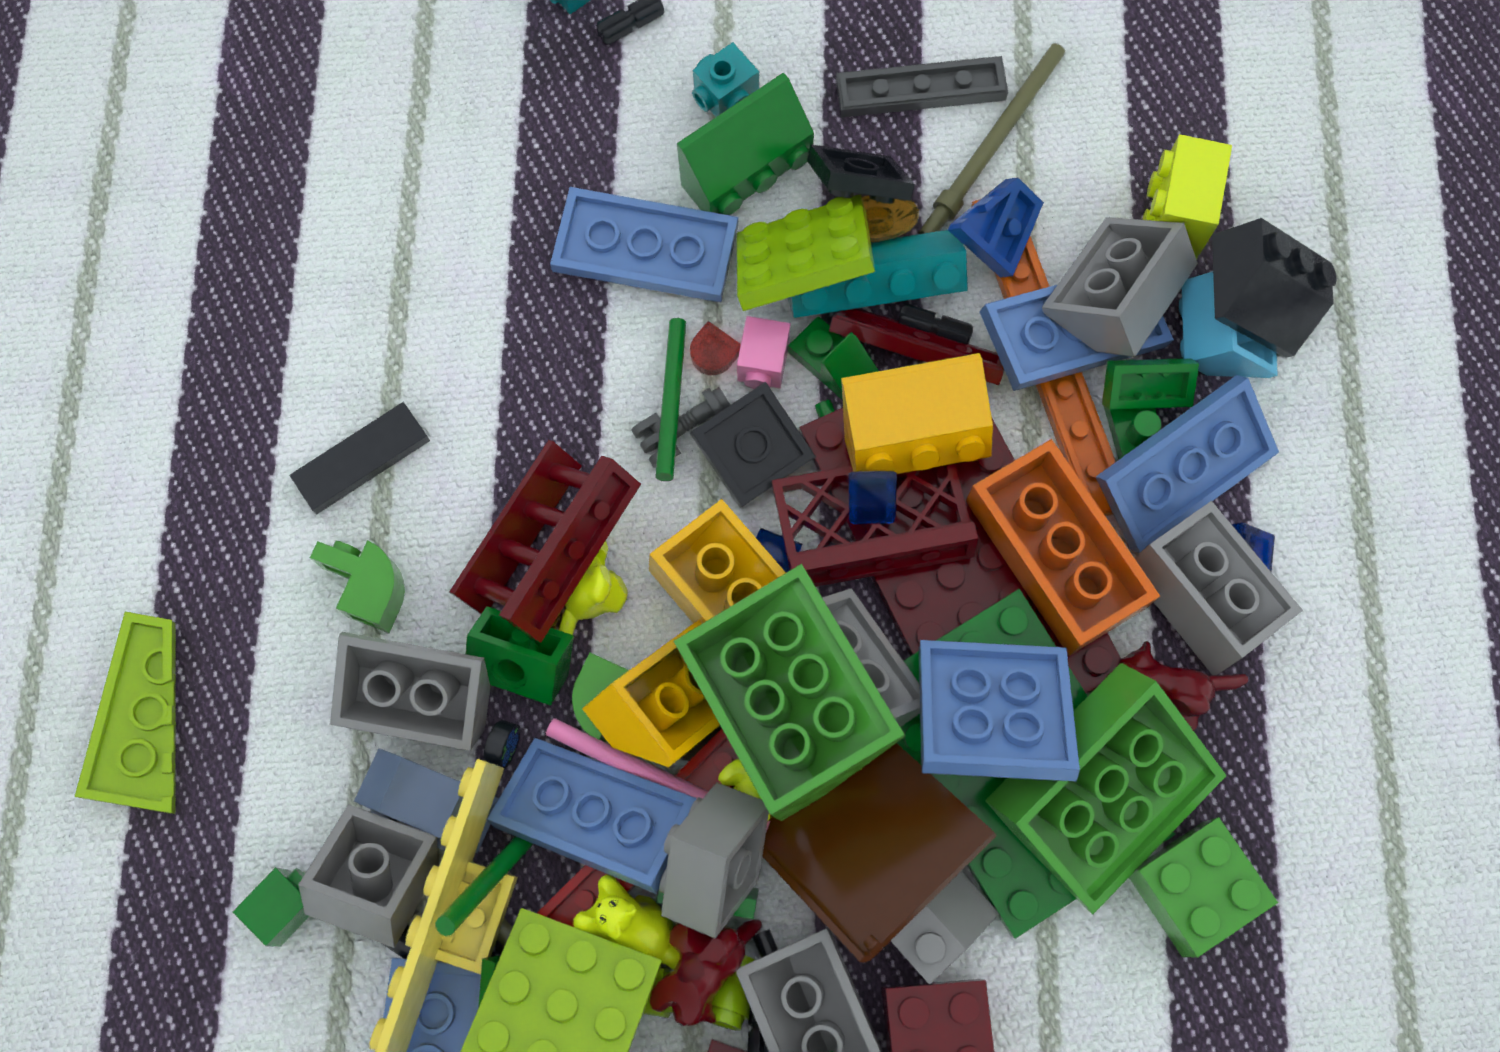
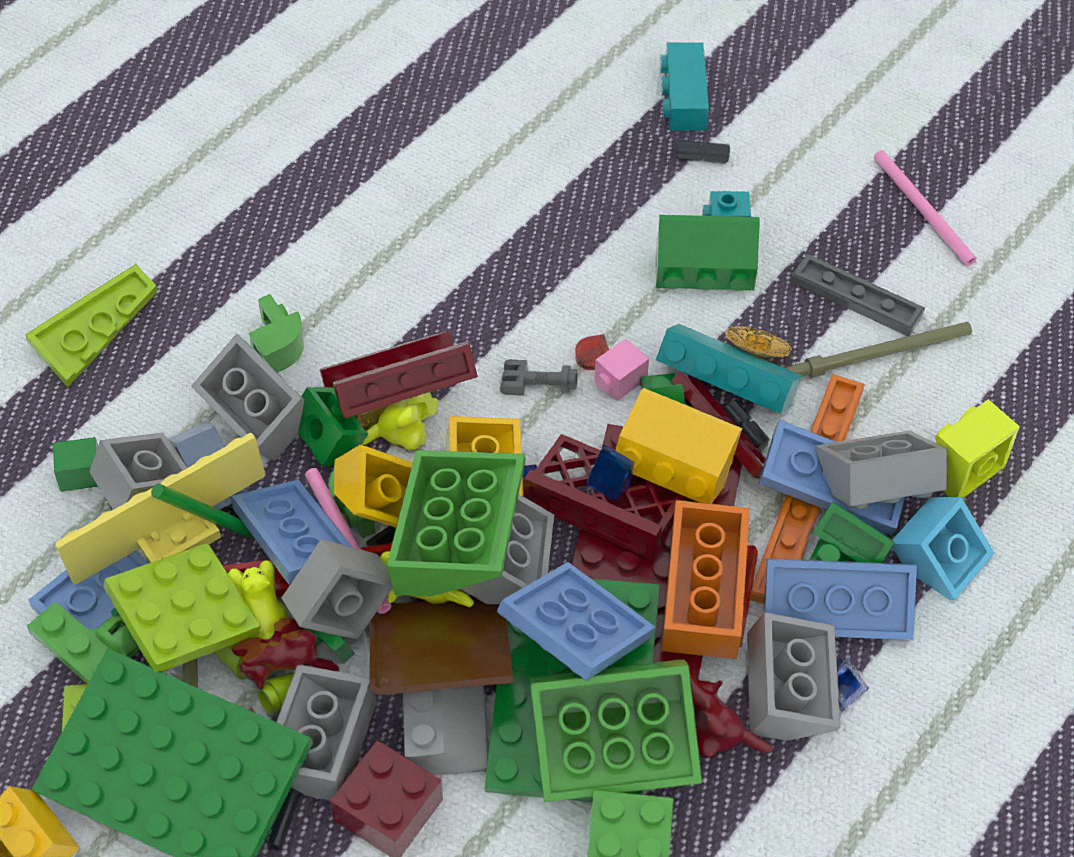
camera: 35 degrees right, 20 degrees down
black tile [289,401,430,515] -> none
black tile [484,719,520,769] -> none
medium blue plate [550,187,739,302] -> none
green bar [655,318,686,481] -> none
black plate [690,382,816,508] -> none
lime plate [737,194,875,311] -> none
black plate [807,144,915,204] -> none
blue wing [948,177,1044,277] -> none
black slope [1212,218,1337,358] -> none

